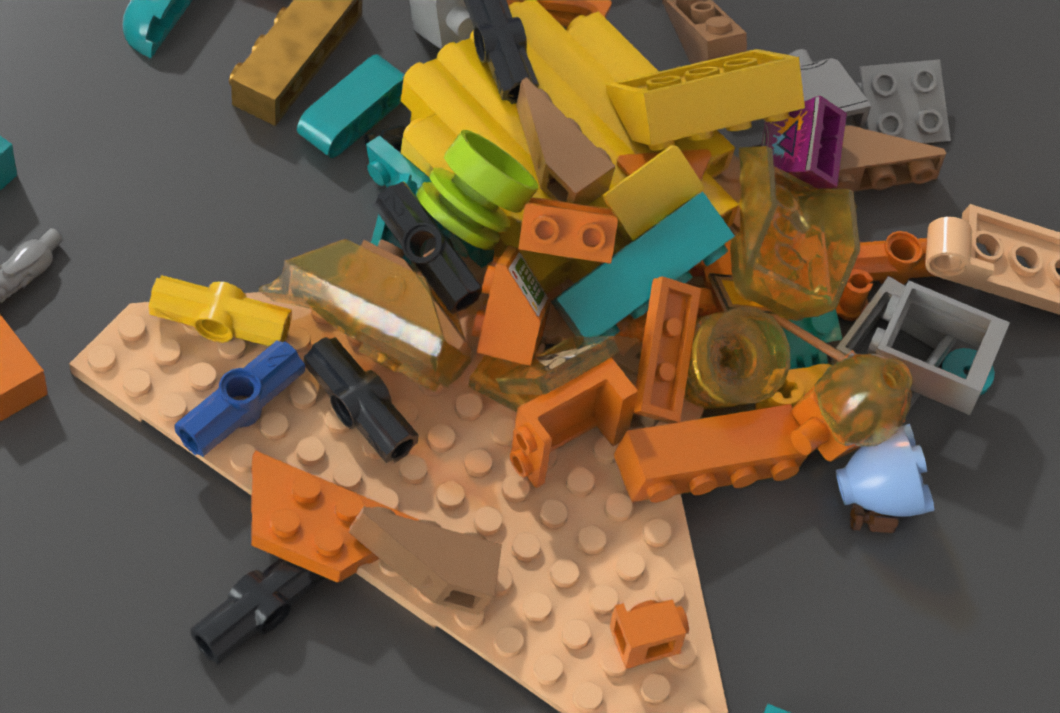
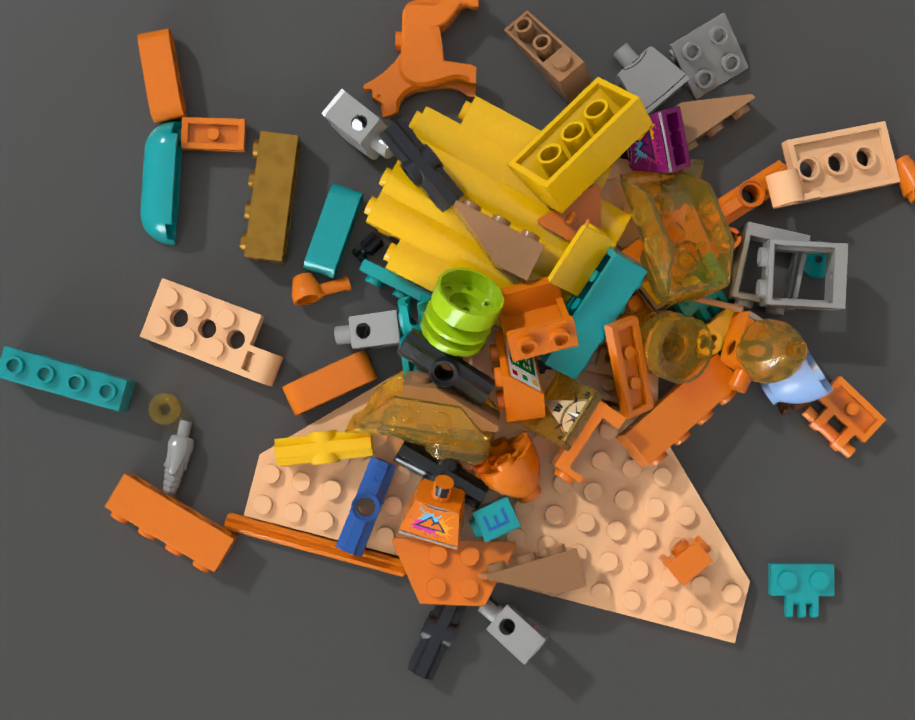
camera: 10 degrees left, 30 degrees up
none -> light nougat hinge [140,278,284,387]
none -> clear yellow plate [149,393,181,425]
none -> orange axle [224,513,406,577]
none -> orange beam [282,350,378,416]
none -> orange bar [292,272,351,306]
none -> light grey torso [334,310,401,350]
none -> orange torso [398,475,465,550]
none -> teal brick [469,496,521,543]
none -> orange piece [473,433,542,504]
none -> light grey torso [478,596,550,665]
none -> orange plate [801,376,887,458]

